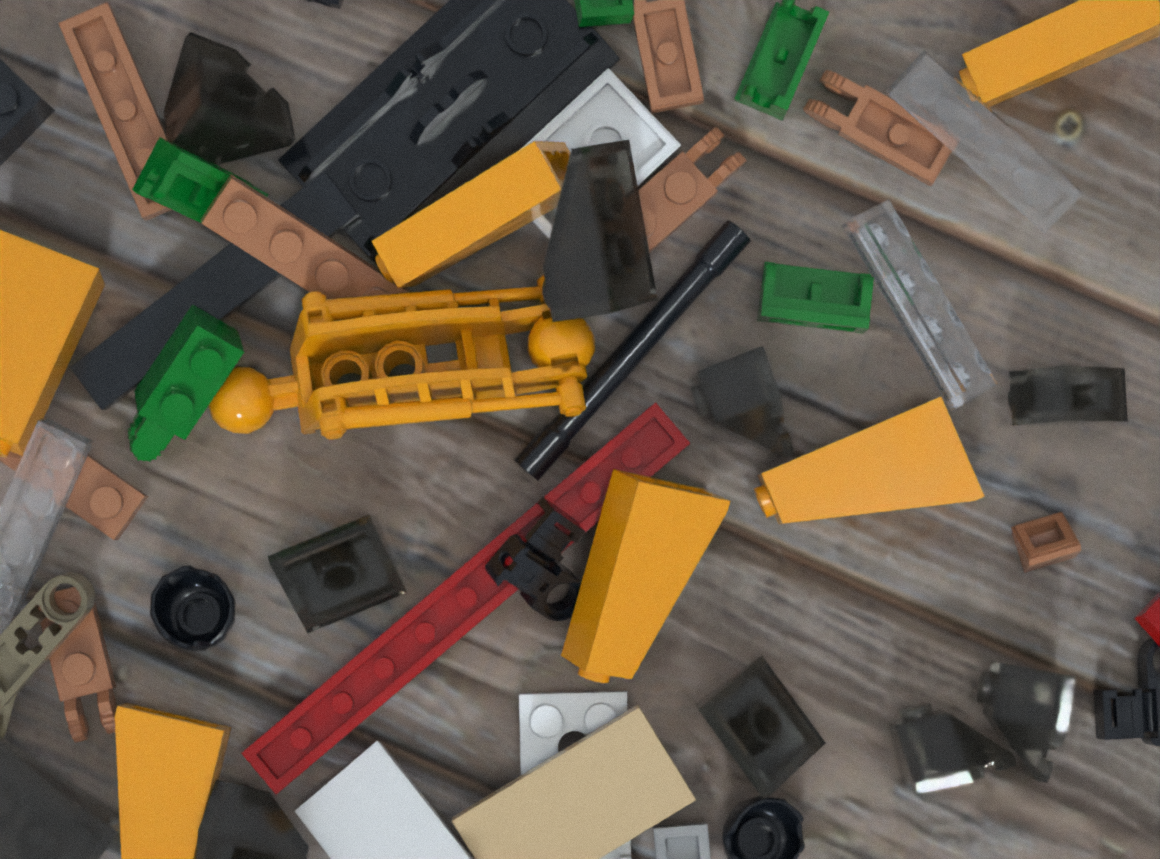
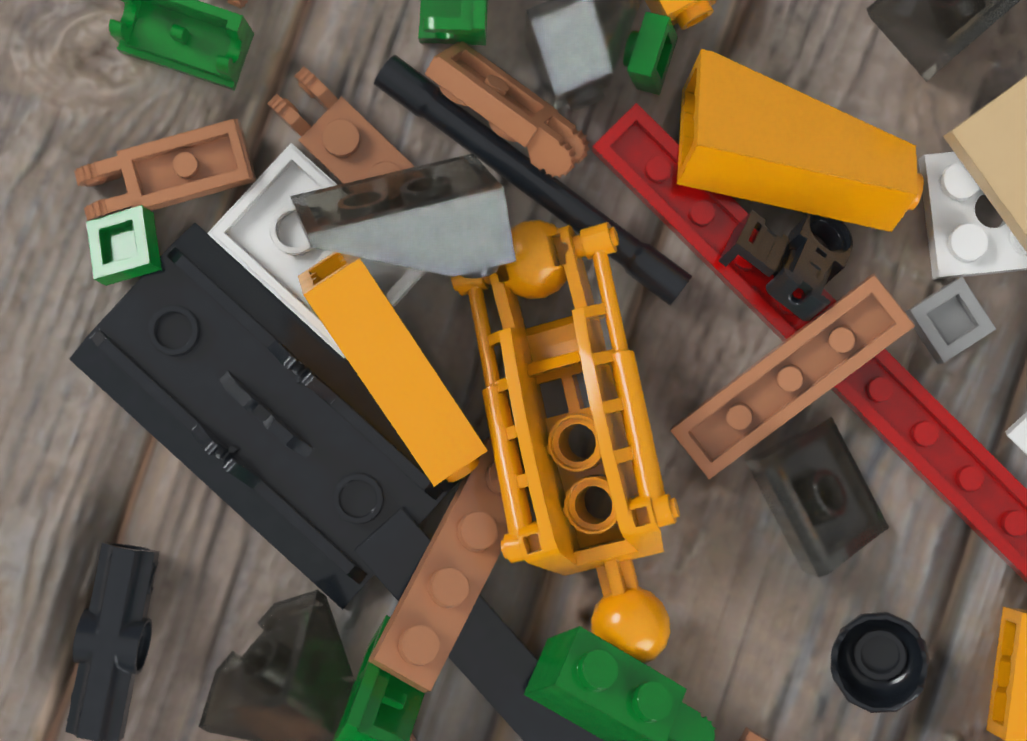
camera: 95 degrees left, 0 degrees up
none -> nougat hinge [425,41,590,178]
none -> green plate [623,12,678,95]
none -> nougat plate [670,273,915,479]
none -> light grey plate [905,277,996,364]

